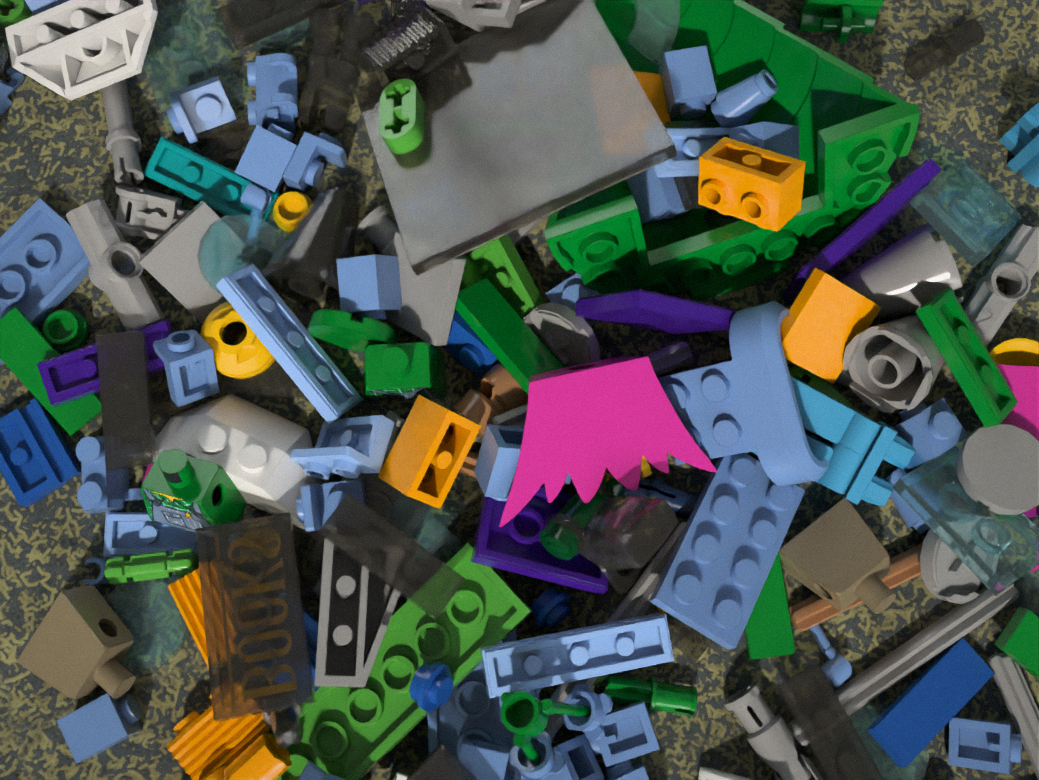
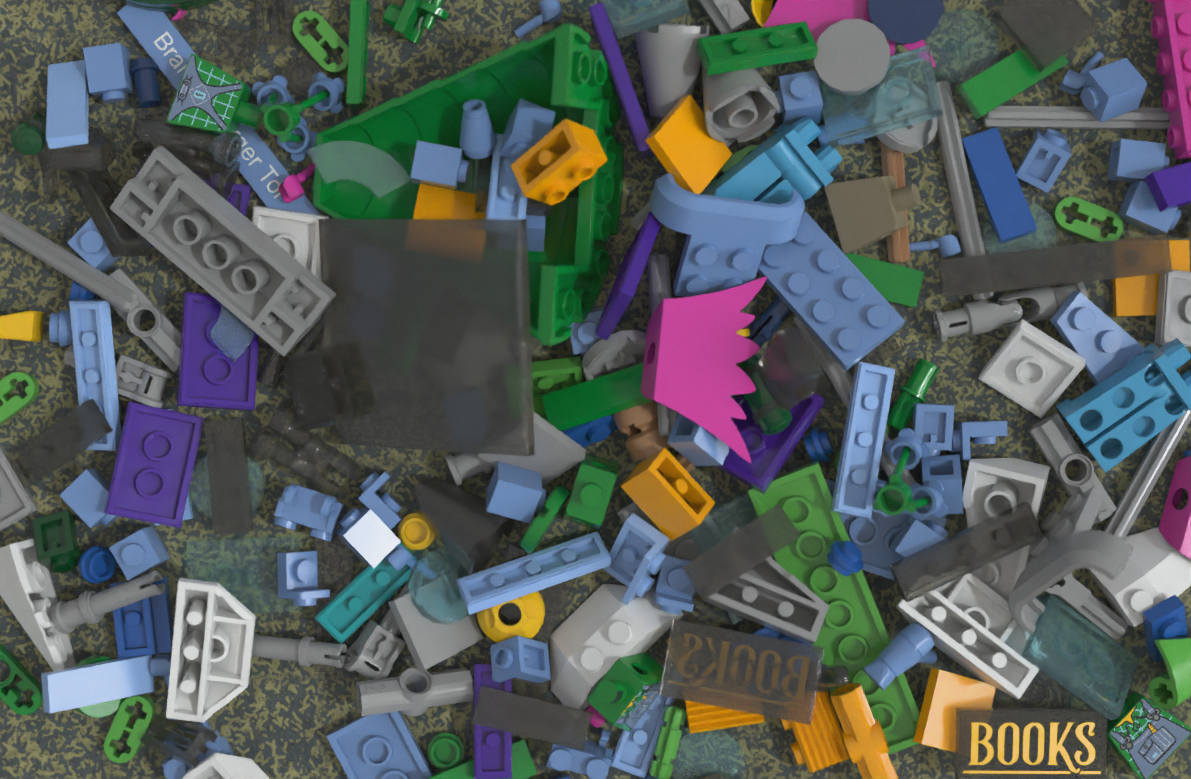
camera: 70 degrees left, 10 degrees up
bright green beam [379,79,424,154] -> none

